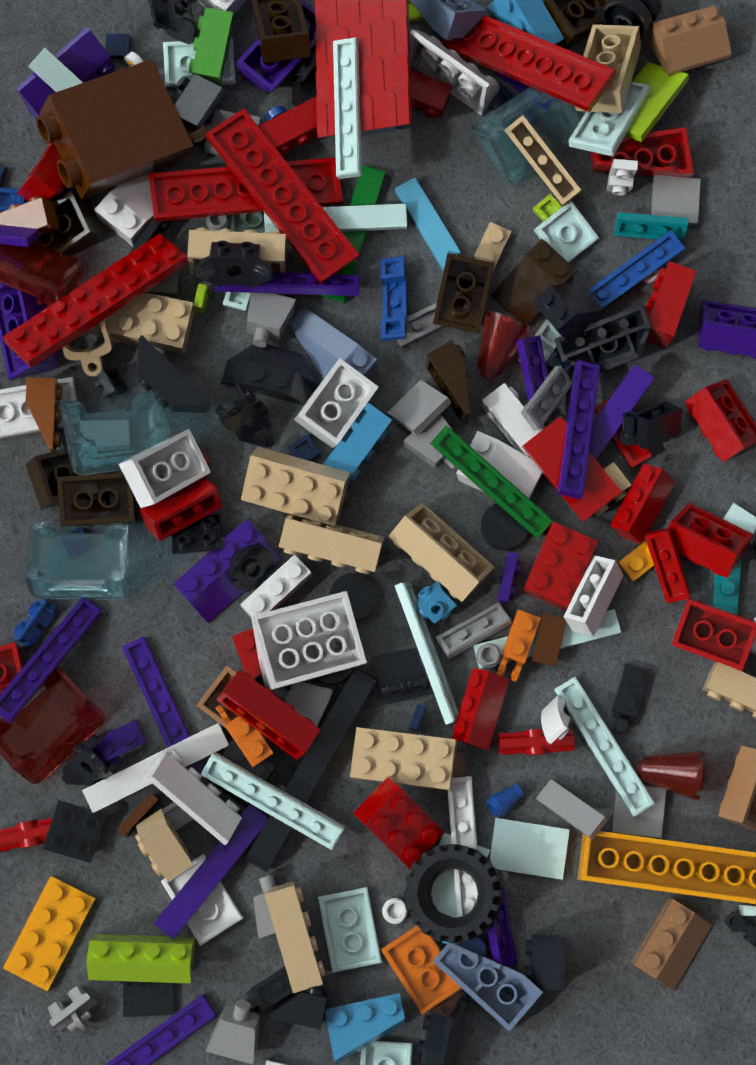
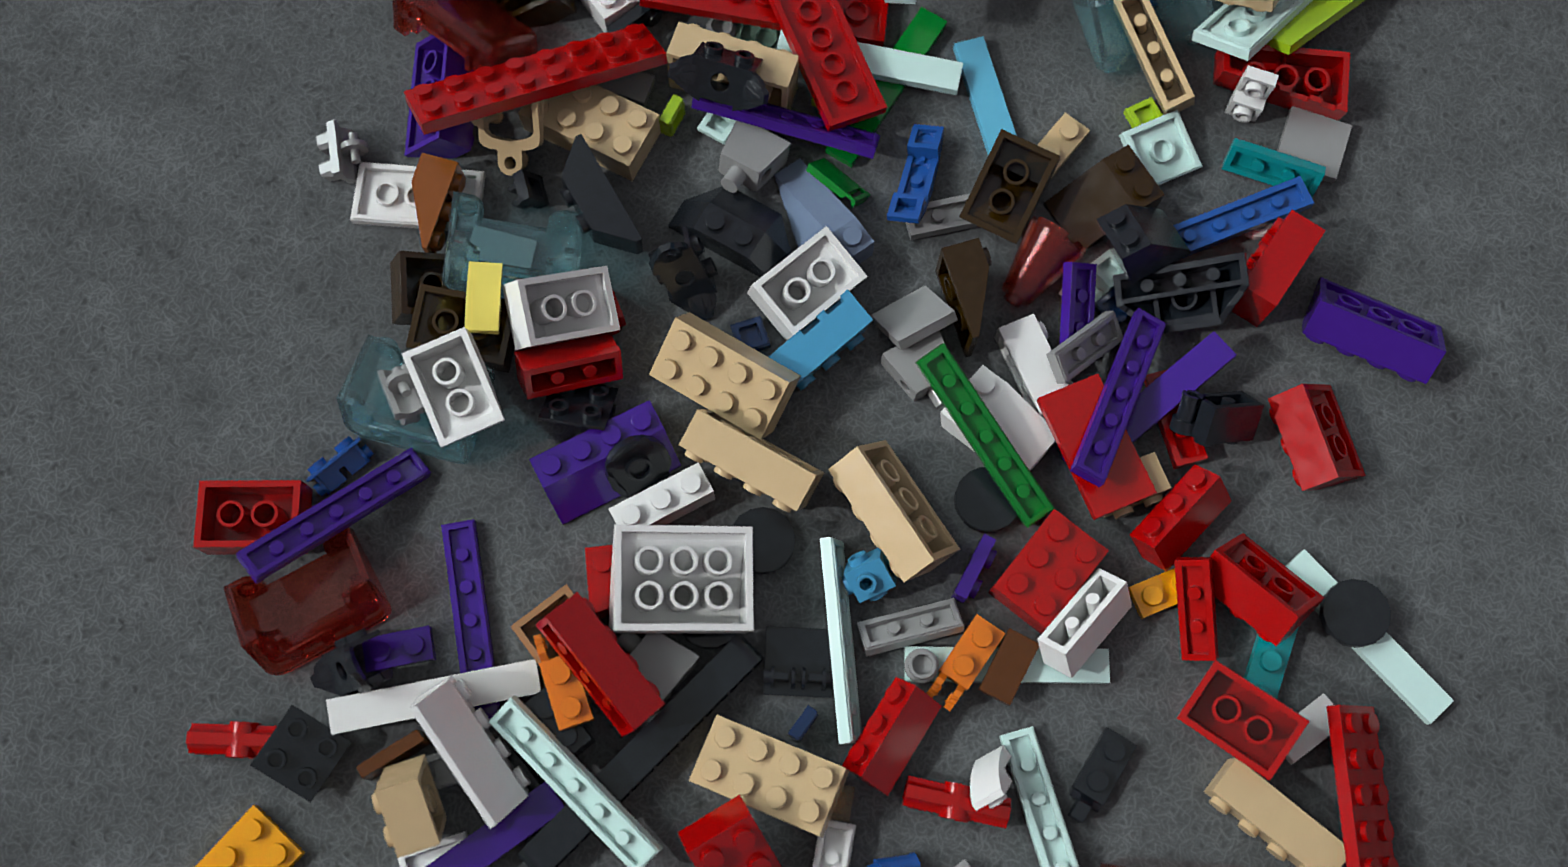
camera: 20 degrees right, 5 degrees down
none -> light grey hips [377,364,426,425]
none -> white slope [401,327,505,448]
none -> light yellow slope [465,261,503,335]
none -> green piece [806,158,871,208]

